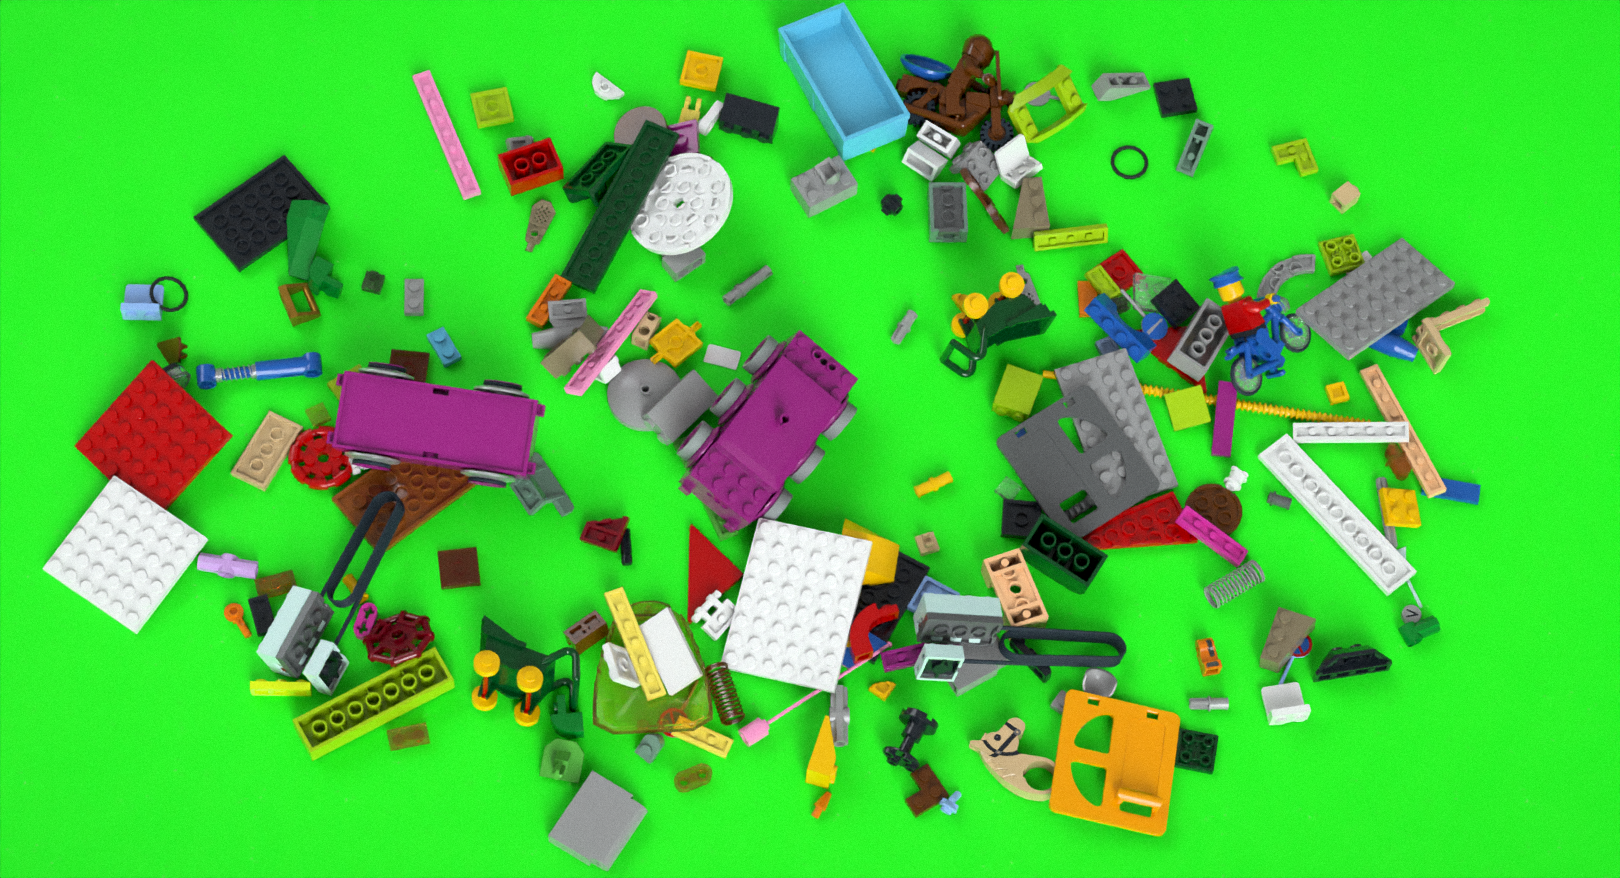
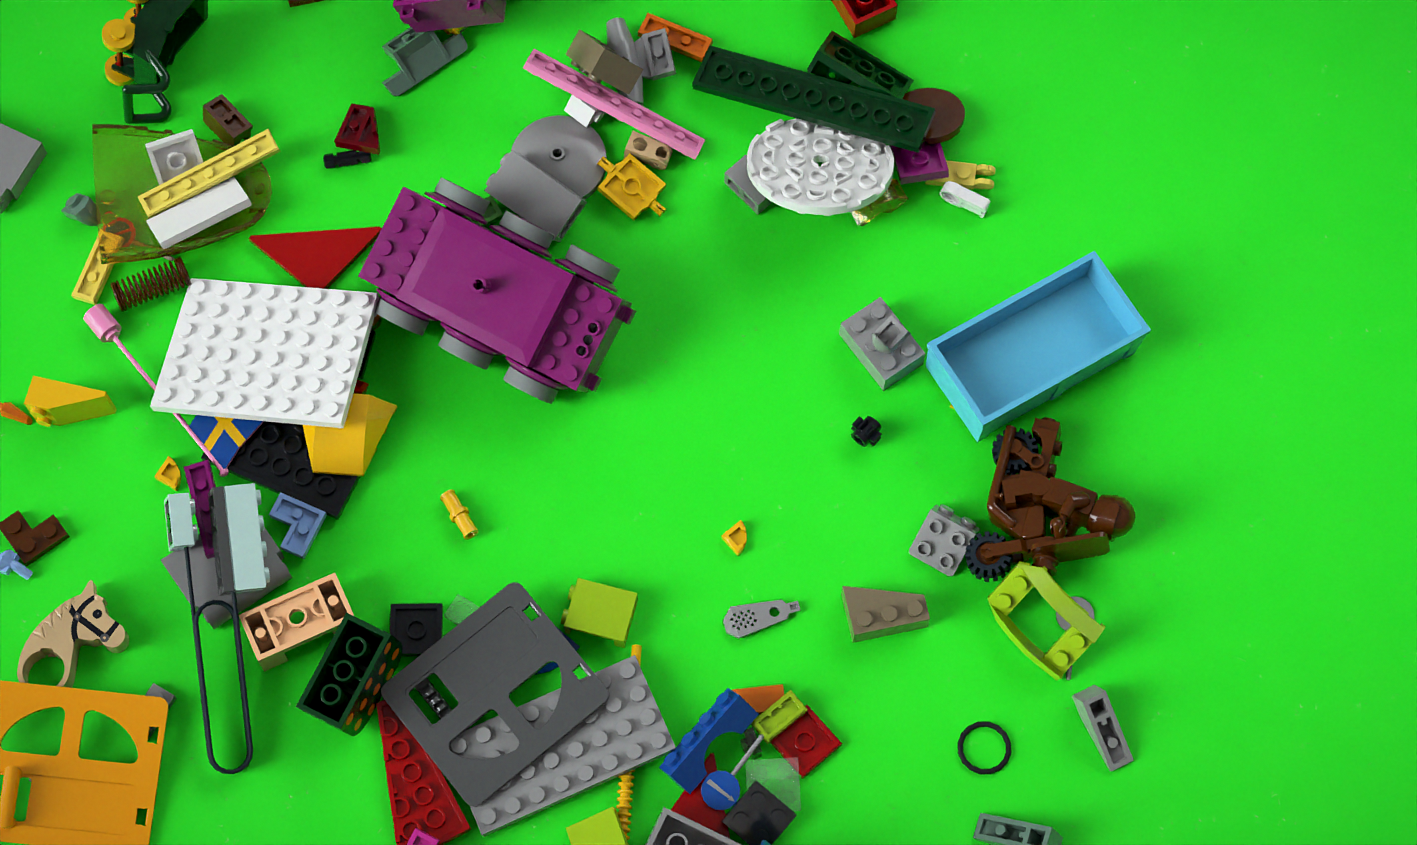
camera: 90 degrees right, 5 degrees up
dark tan piece [525,200,556,252] -> none
bright green piece [539,738,585,784] -> none
green brick [550,695,584,739] -> none
white plate [592,72,624,101] -> none
plate [674,763,712,793] -> none
yellow plate [680,50,723,92] -> none
white plate [691,590,736,641] -> none
white sticker [703,344,741,370] -> none
black slope [719,93,780,144] -> none
light grey pin [722,265,773,306] -> none
light grey piece [829,685,850,747] -> none
red arch [849,603,899,664] -> none
piece [882,707,938,772] -> none
light grey axle [890,310,918,345] -> none
blue dish [900,54,954,81] -> none
white brick [902,141,948,182] -> none
tan tile [914,531,940,556] -> none
white brick [917,120,961,159] -> none
piece [927,182,968,242] -> none
dark green piece [939,272,1057,378] -> none
reddish brown tile [960,167,1009,234] -> none
white bracket [994,134,1043,189] -> none
black hinge [1010,638,1052,683] -> none
lime plate [1033,223,1108,251] -> none
light grey helmet [1082,667,1117,698] -> none
sand blue plate [1095,336,1120,356] -> none
black plate [1153,78,1197,118] -> none

